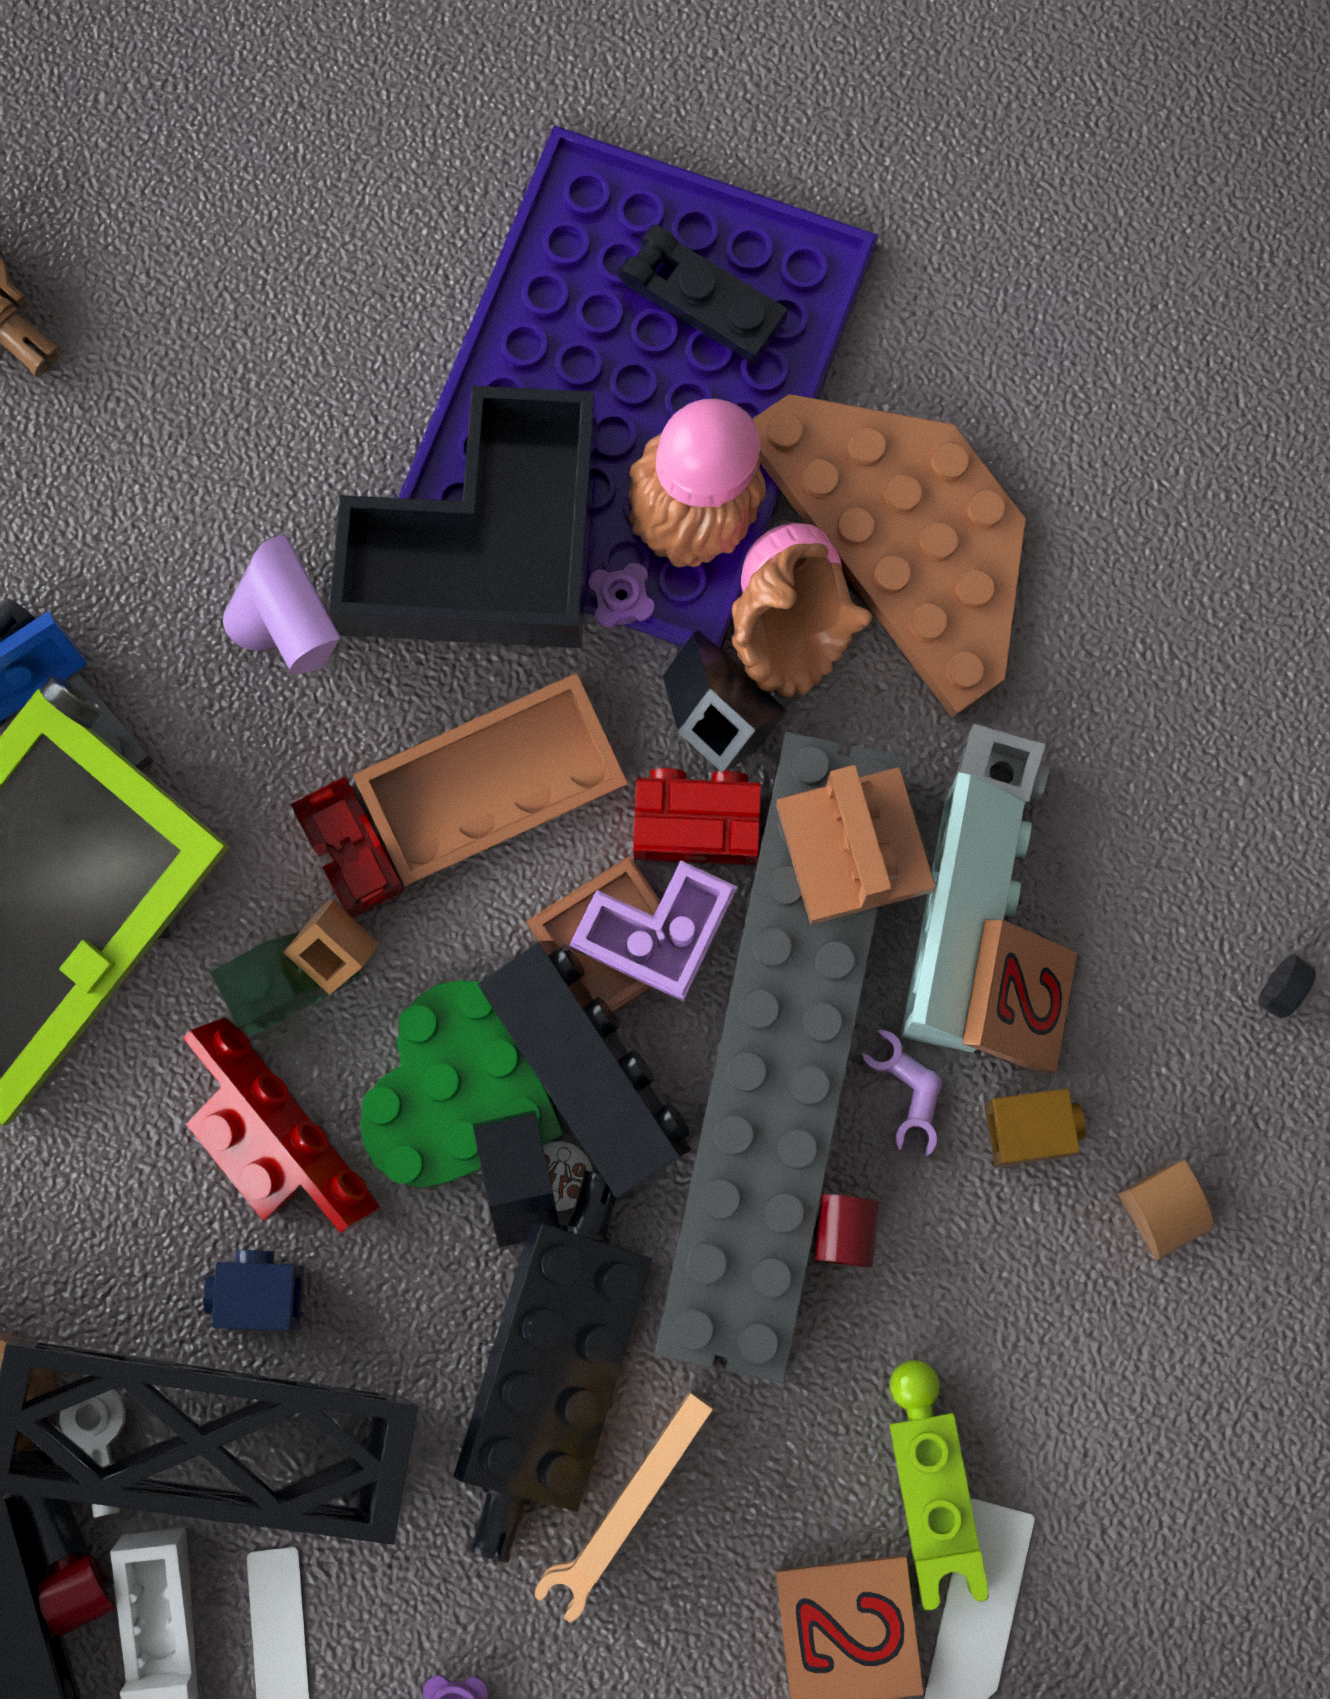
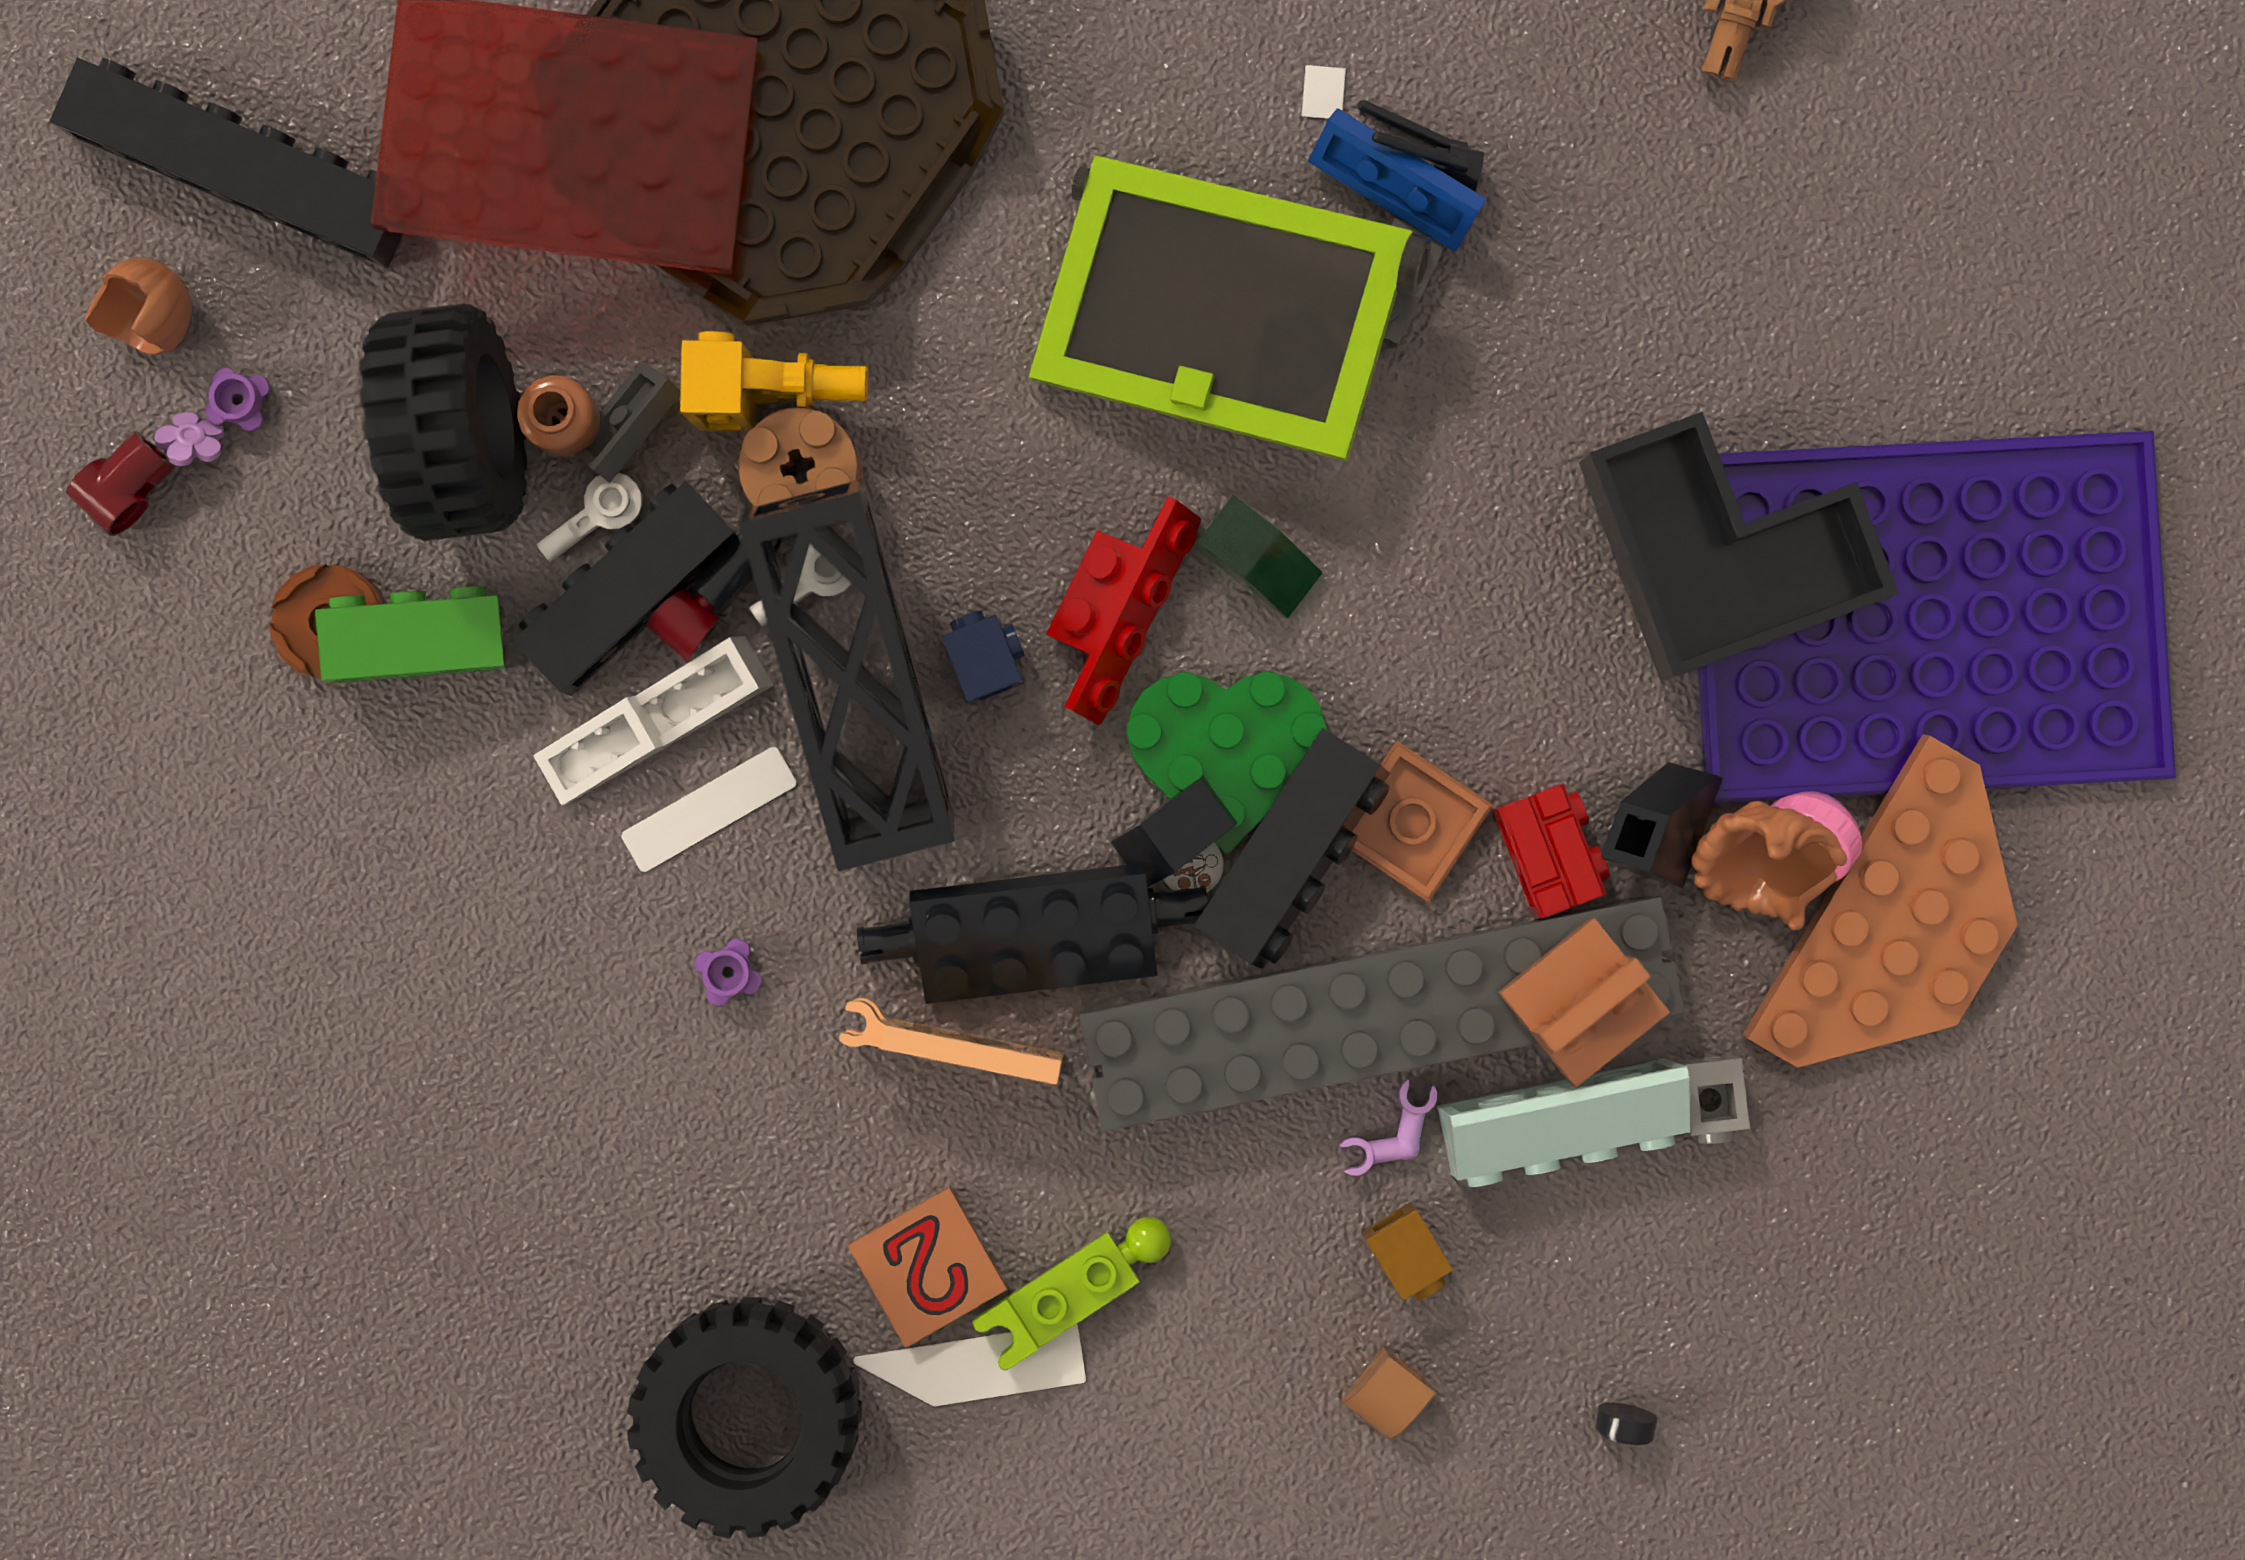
camera: 65 degrees right, 10 degrees up
lavender brick [223,534,341,674] -> none
medium nougat brick [283,899,379,995] -> none
red piece [290,776,405,918] -> none
nougat slope [352,672,628,887] -> none
lavender brick [569,861,738,1002] -> none
medium lavender plate [588,563,654,628] -> none
black plate [618,225,788,365] -> none
hair [628,399,766,568] -> none
dark red piece [814,1194,880,1268] -> none
nougat tile [963,919,1077,1074] -> none

